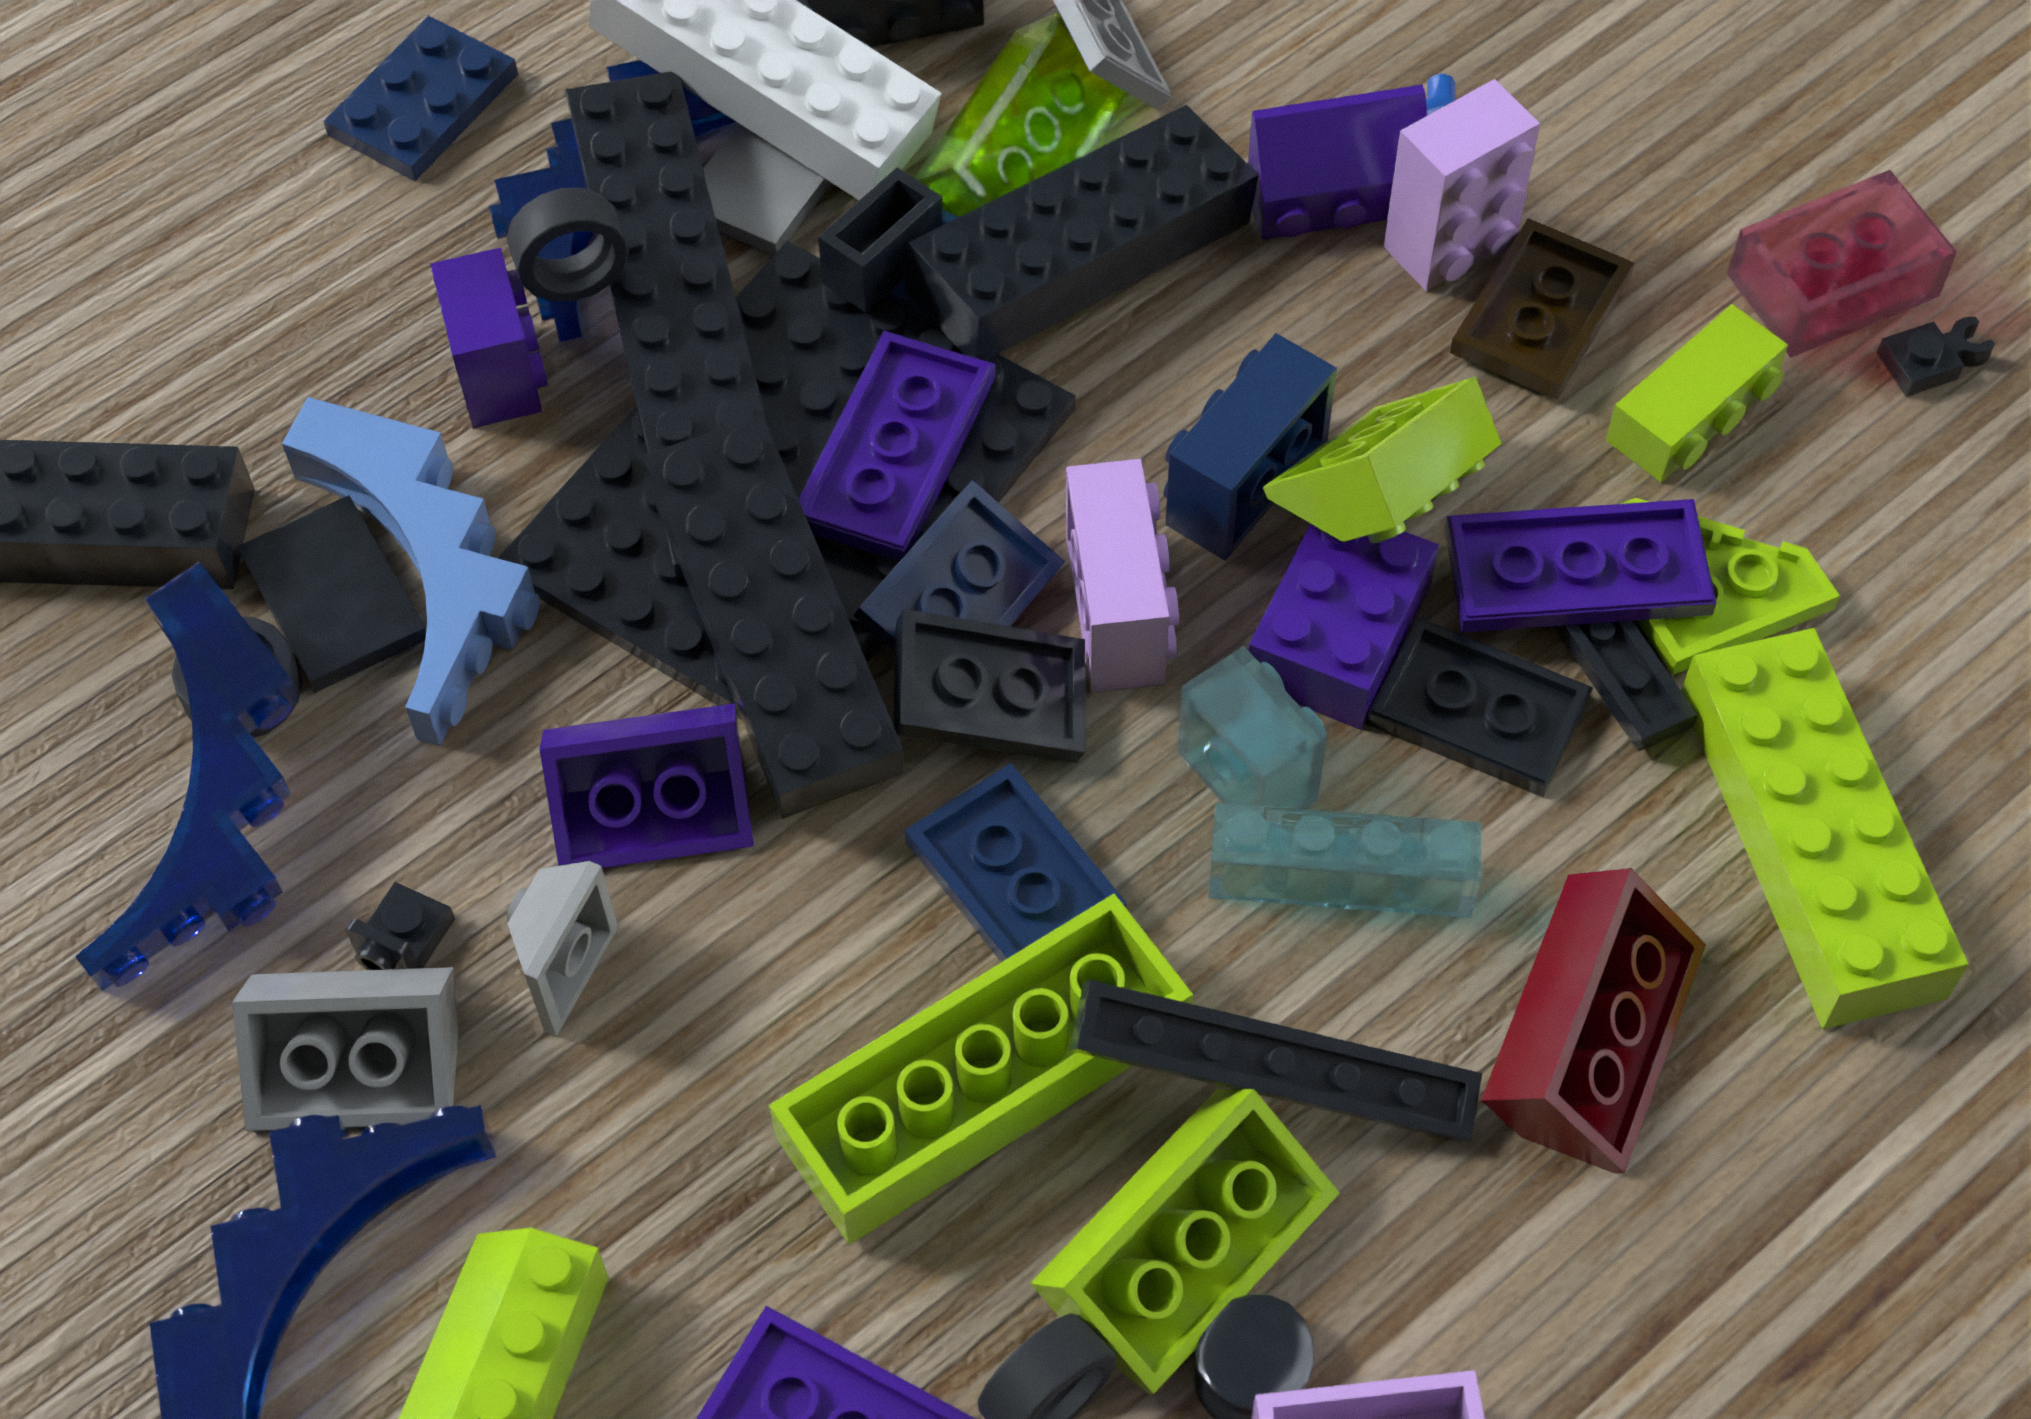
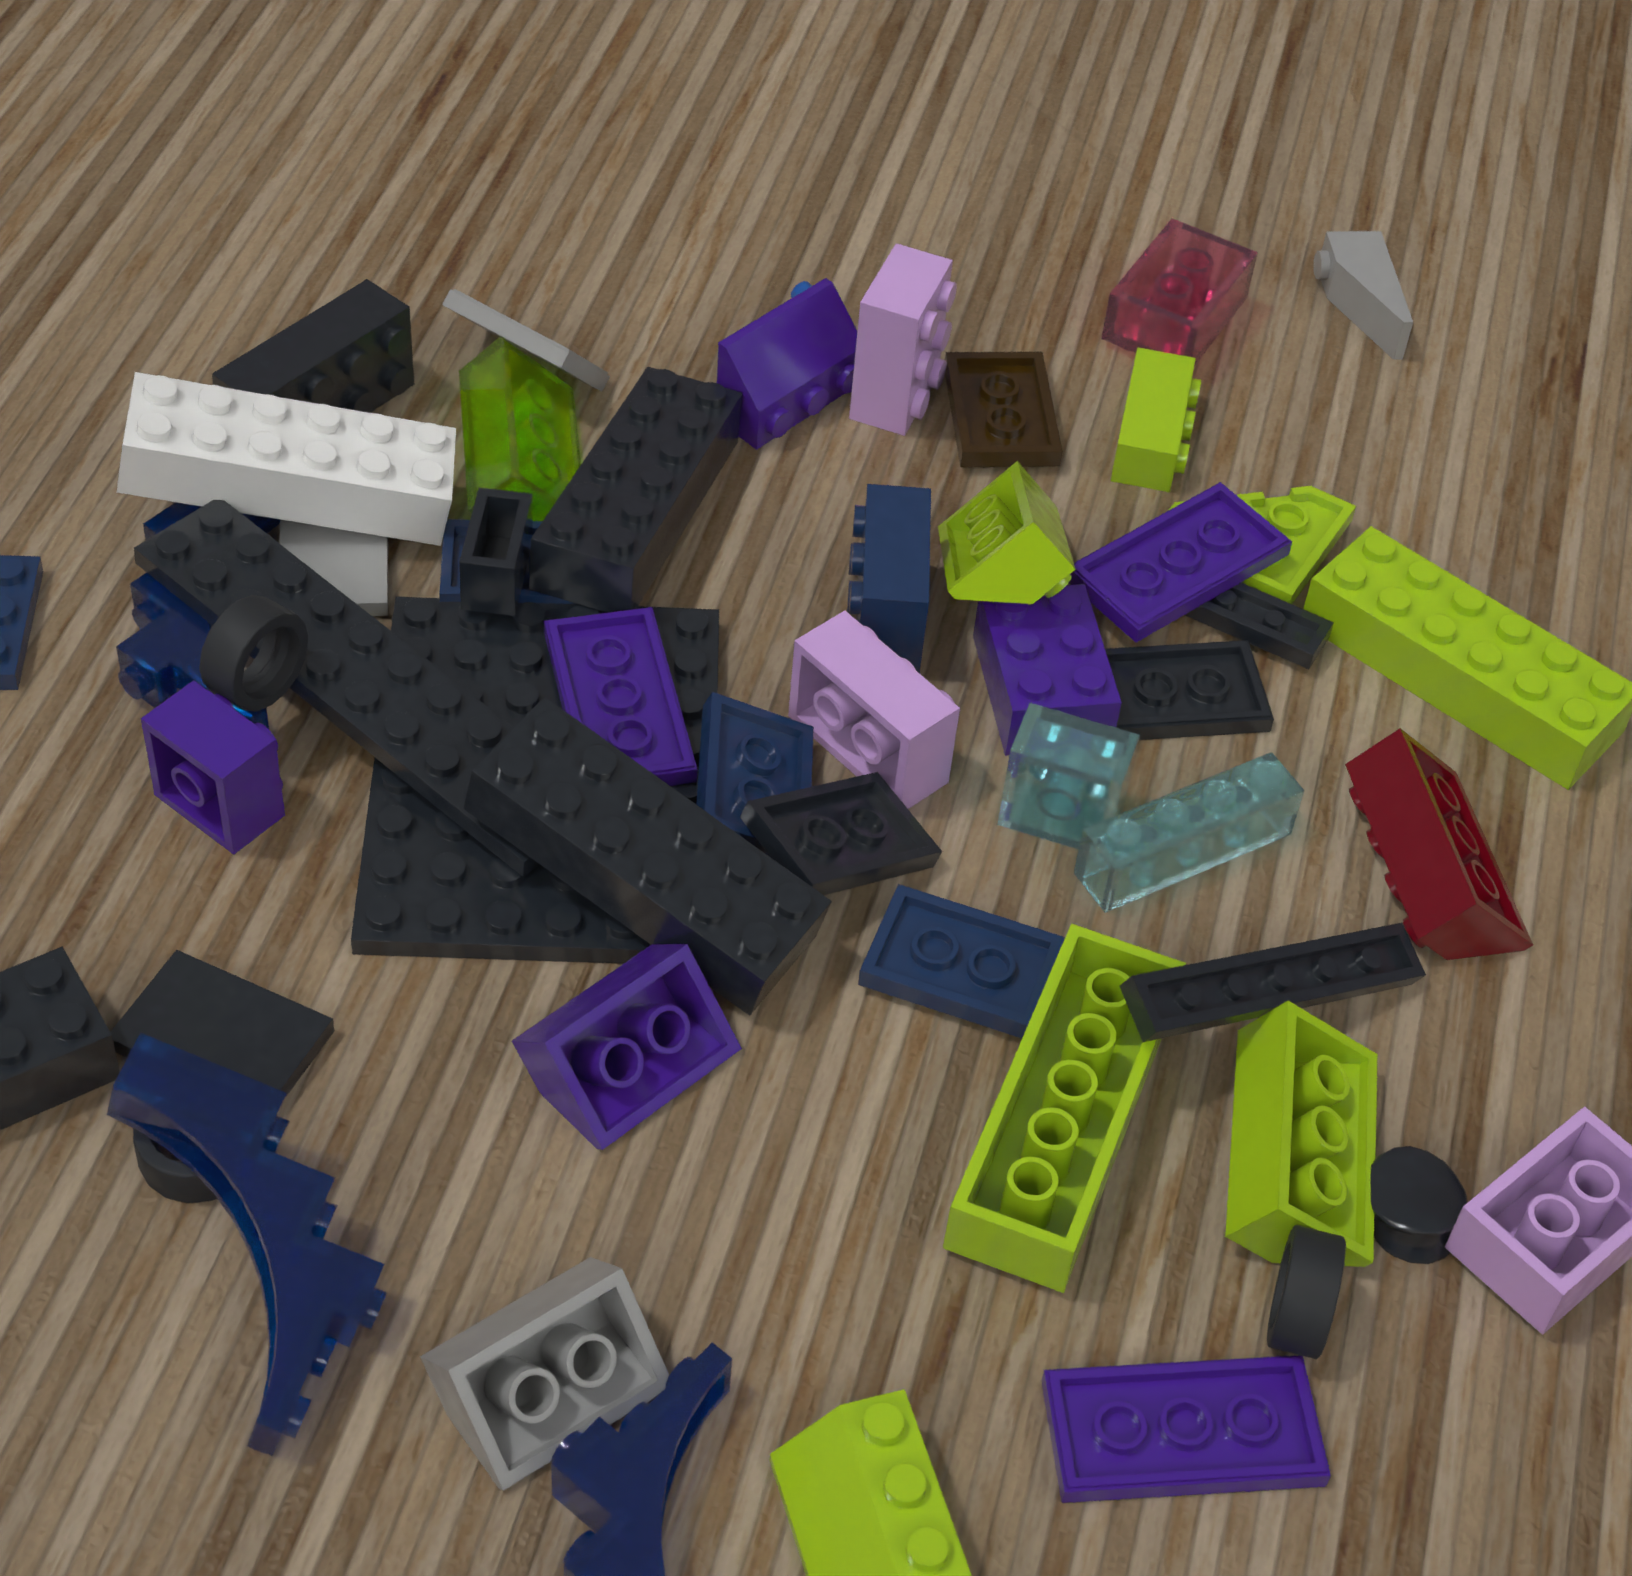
camera: 40 degrees left, 10 degrees down
medium blue arch [282,397,540,746] -> none
black bracket [346,882,455,970] -> none
light grey slope [507,861,618,1037] -> none
black plate [1877,317,1995,397] -> none

